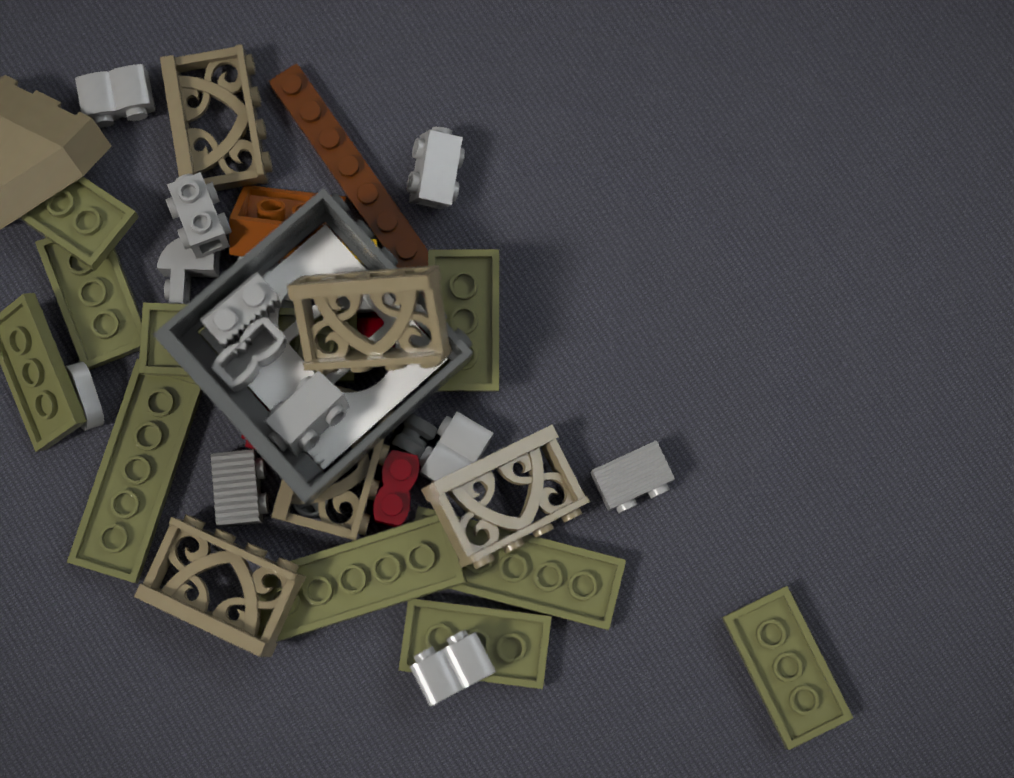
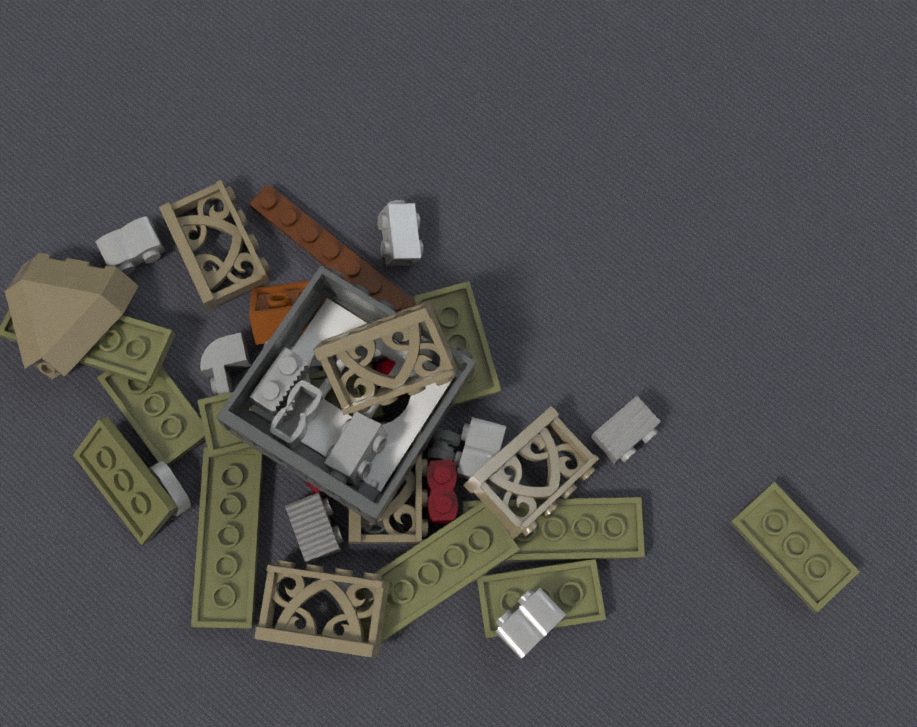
camera: 10 degrees left, 5 degrees down
light grey brick [165,172,232,259] -> none

